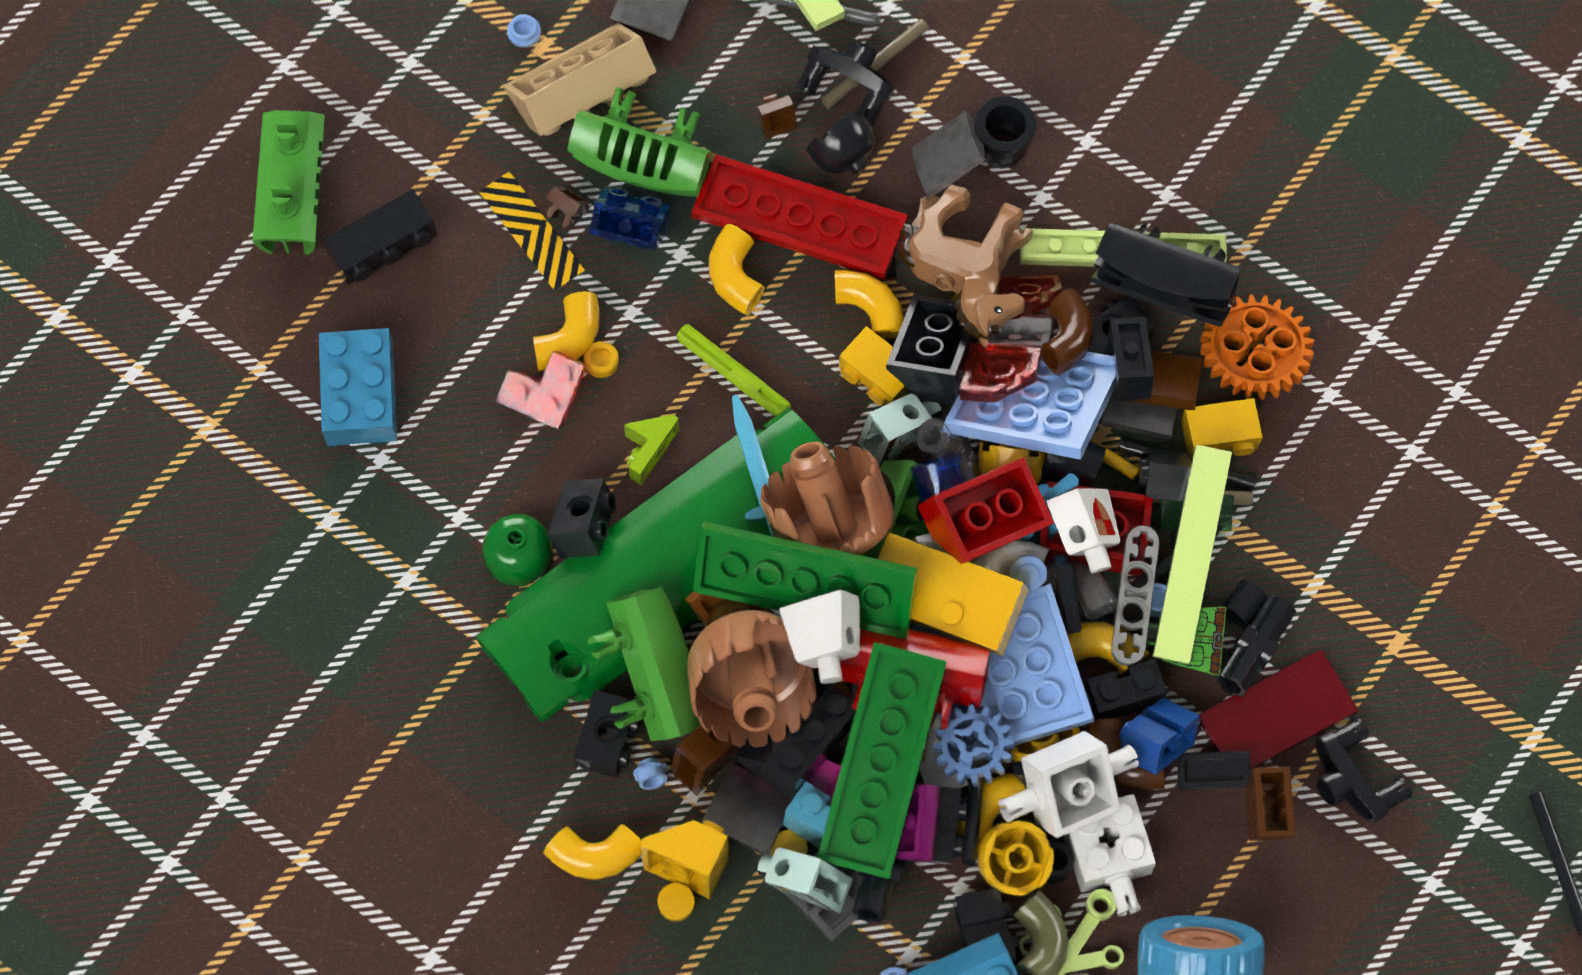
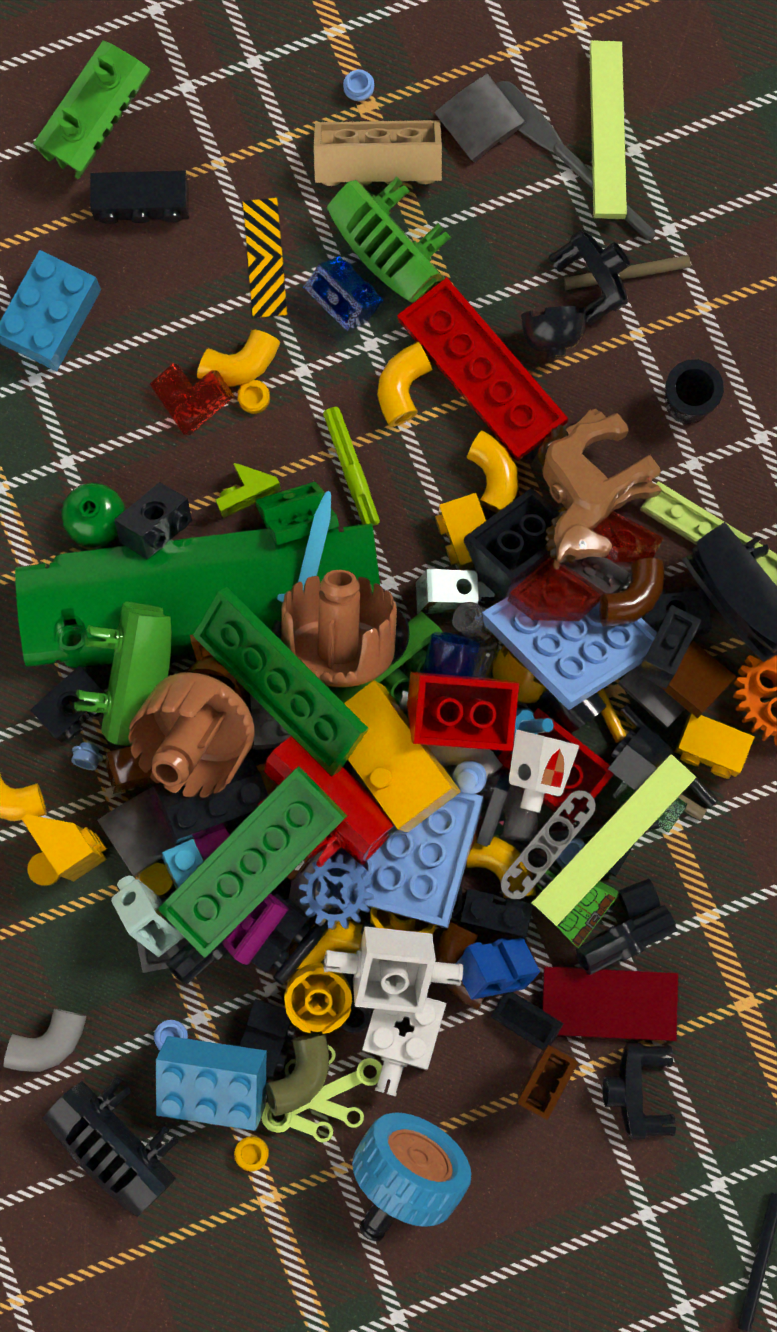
camera: 35 degrees right, 10 degrees up
reddish brown tile [546,186,592,228] -> none
reddish brown tile [757,93,798,139] -> none
white torso [780,590,860,684] -> none
flat silver slope [912,110,985,198] -> none
none -> green slope [255,482,339,545]

